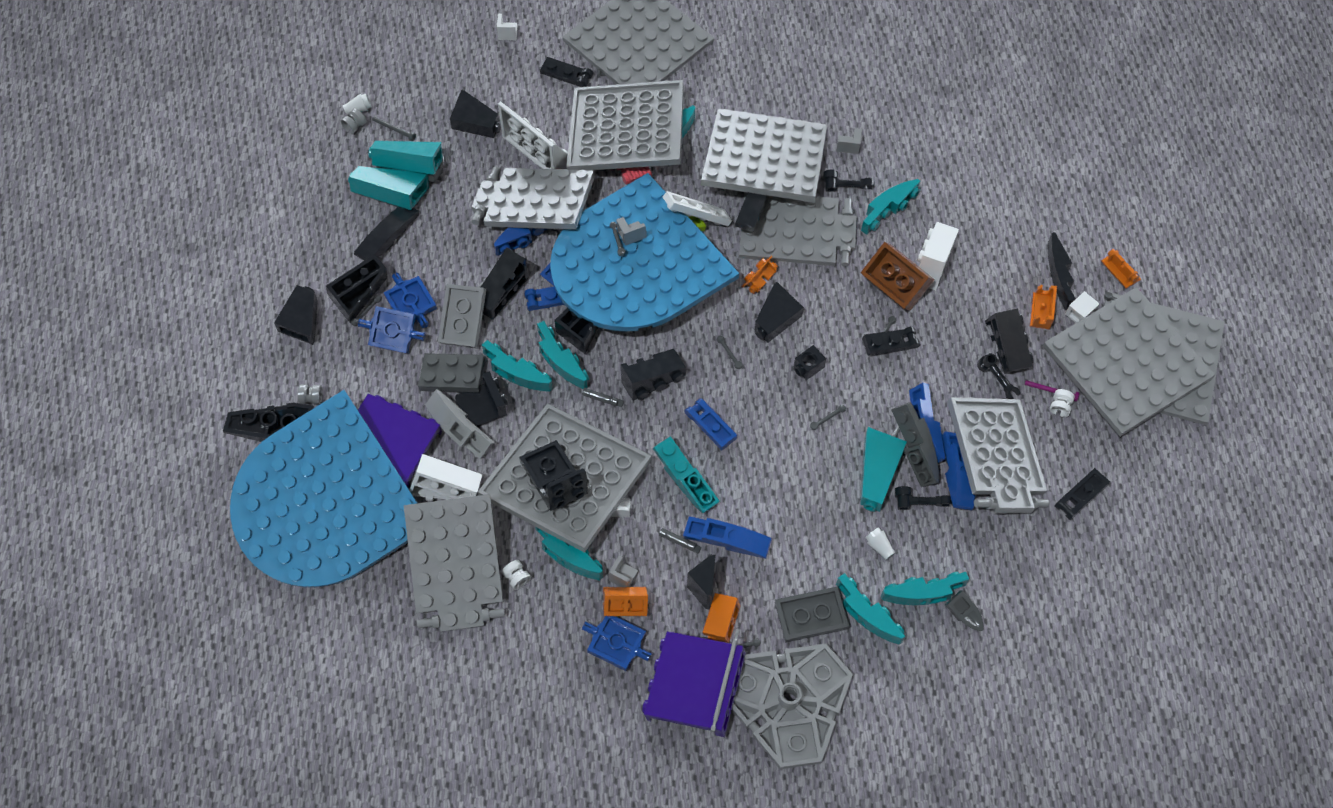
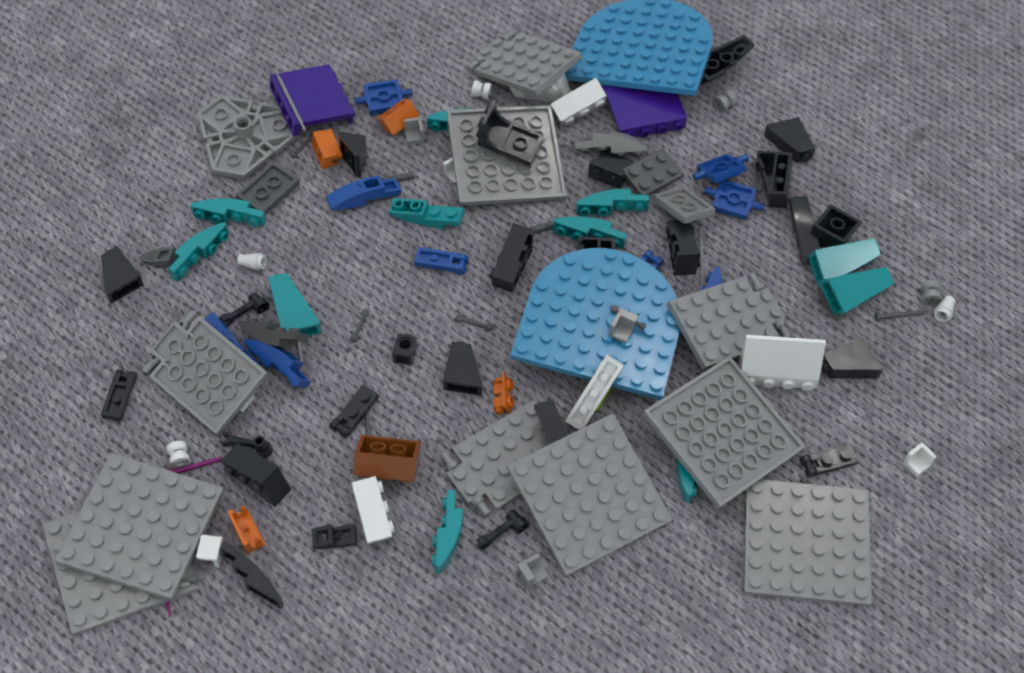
camera: 140 degrees right, 5 degrees down
orange hinge [1101,249,1141,289] -> none
none -> black slope [101,246,144,304]
none -> black slope [312,524,358,549]
none -> black slope [812,204,862,248]

